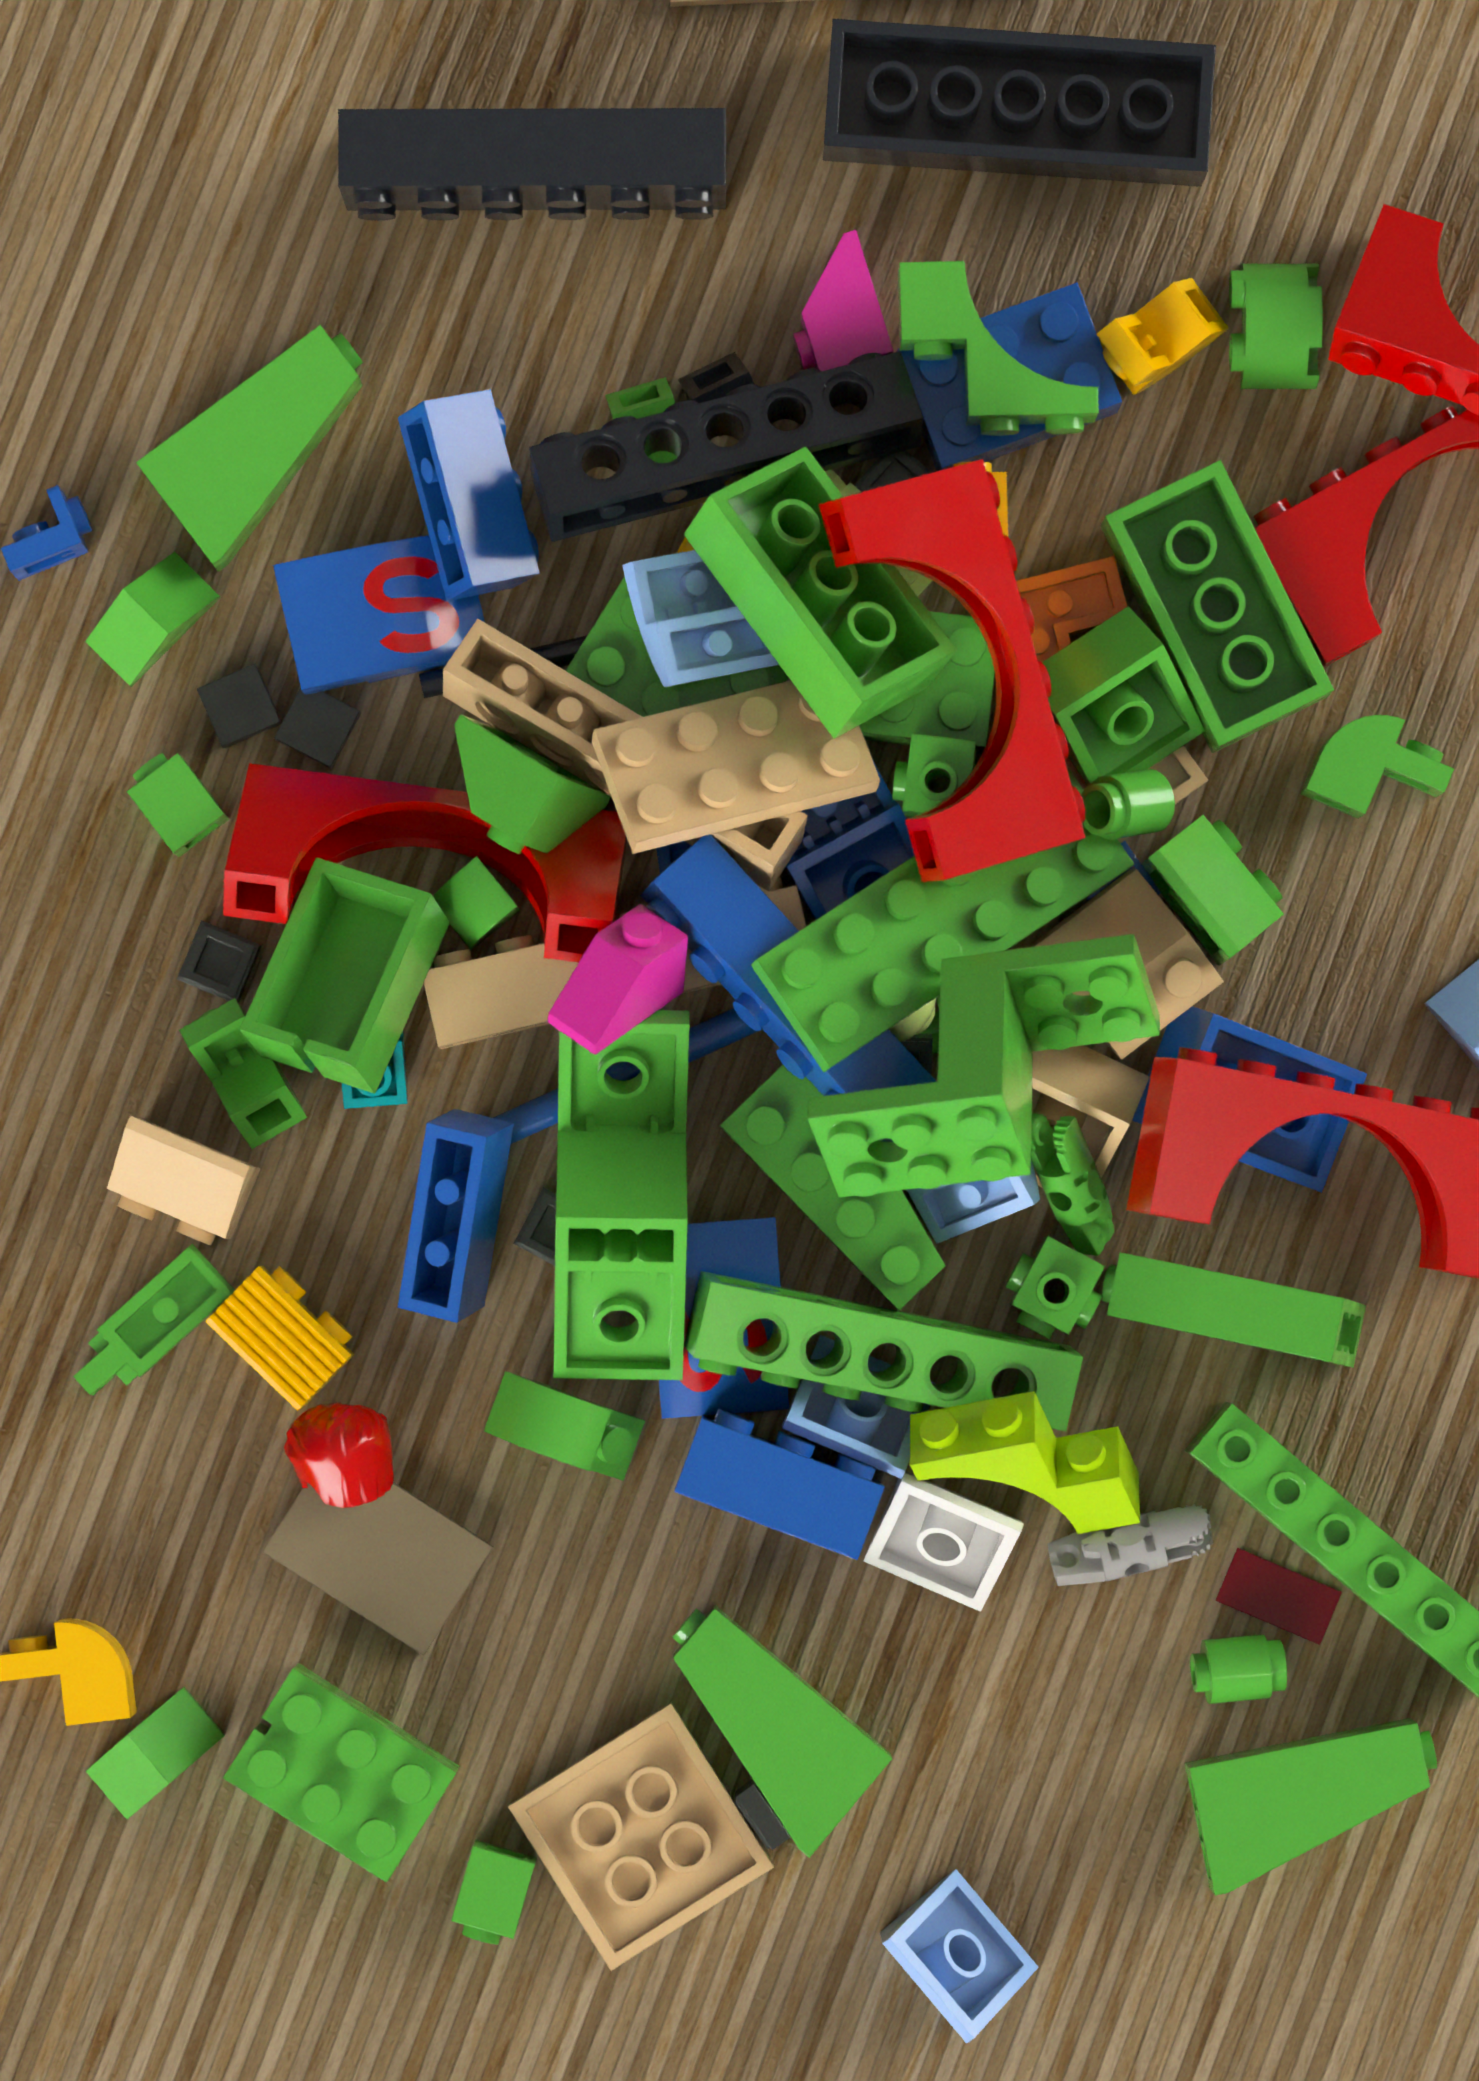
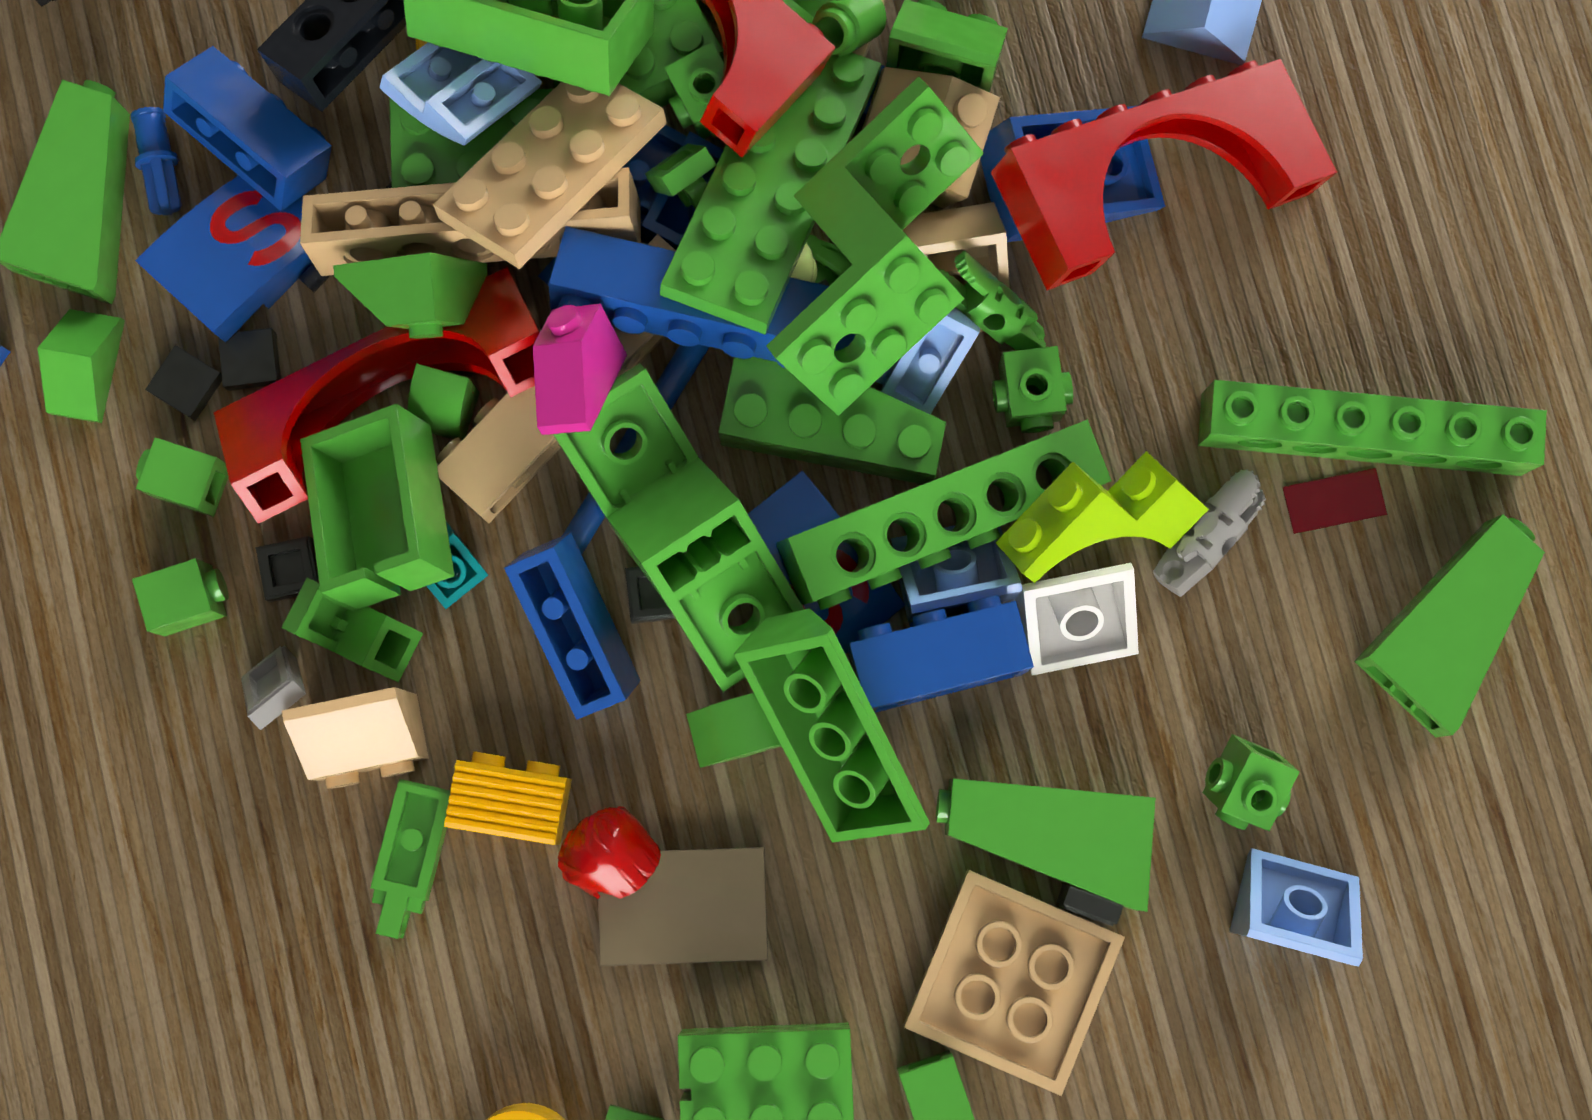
camera: 30 degrees left, 5 degrees down
bright green slope [1102,1252,1366,1368] -> none
bright green brick [1190,1634,1287,1704] -> none
none -> blue axle [130,107,182,216]
none -> bright green brick [132,558,229,637]
none -> light grey tile [241,645,306,730]
none -> bright green tile [645,143,716,209]
none -> bright green slope [734,608,930,842]
none -> bright green brick [1202,734,1300,831]

